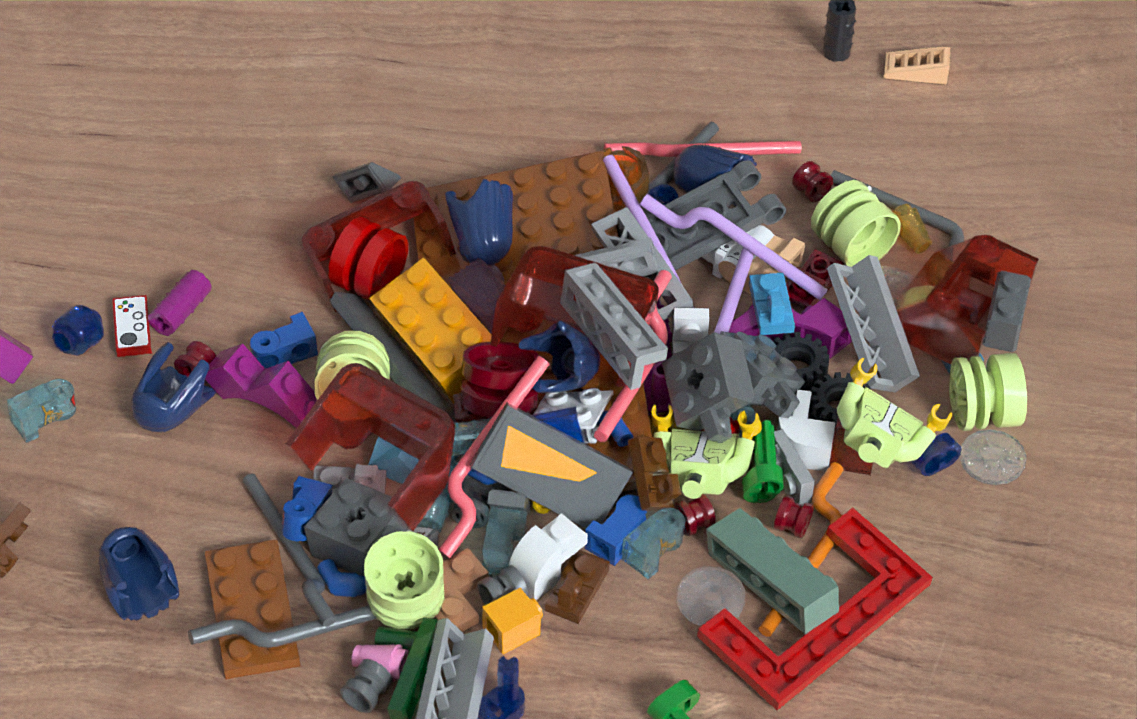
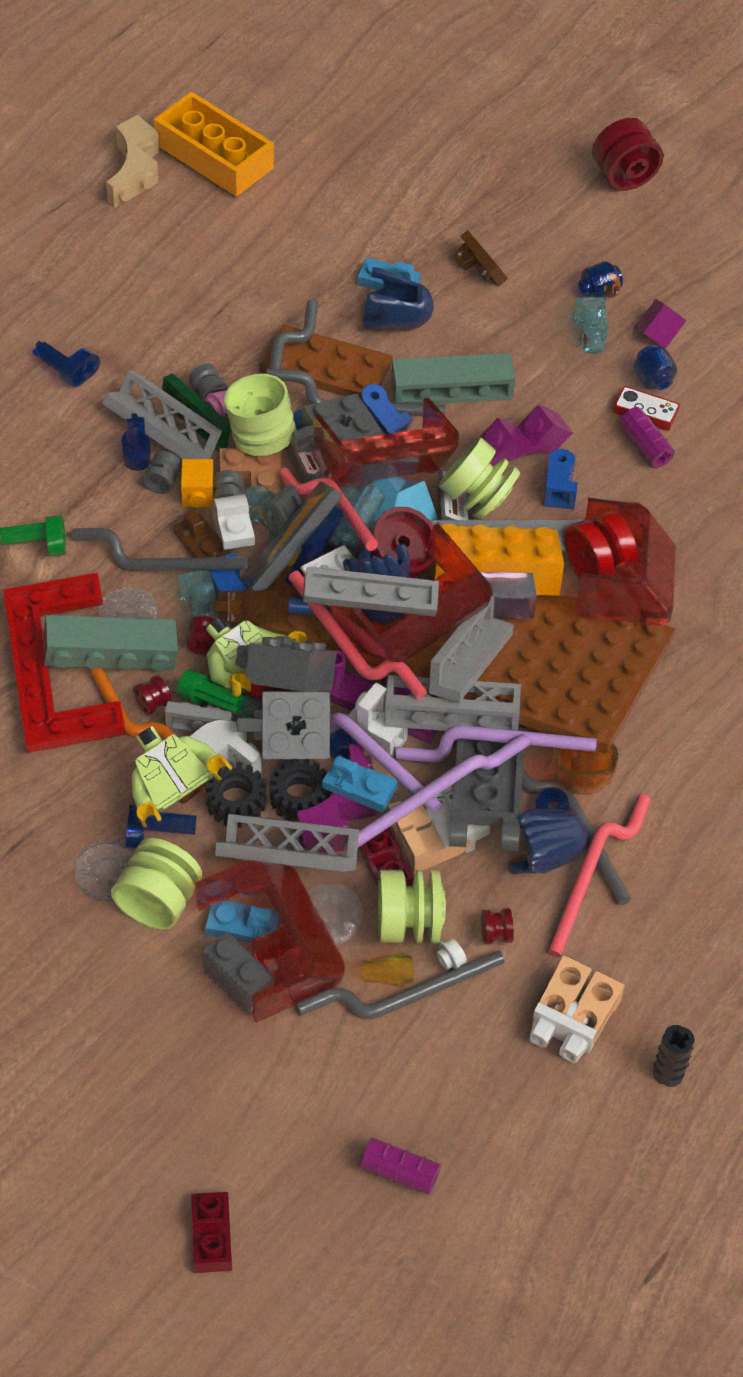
camera: 120 degrees right, 5 degrees up
dark blue hair [131,342,216,433] -> none
dark red wheel [174,341,216,377] -> none
dark grey slope [333,162,401,203] -> none
dark blue hair [445,179,513,266] -> none
light nougat slope [884,47,950,84] -> none
none -> dark grey piece [71,528,248,571]
none -> dark grey wheel [143,451,182,494]
none -> dark azure hinge [357,258,421,290]
none -> magenta axle [360,1137,441,1195]
none -> sand green brick [391,353,515,404]
none -> hips [529,955,625,1064]

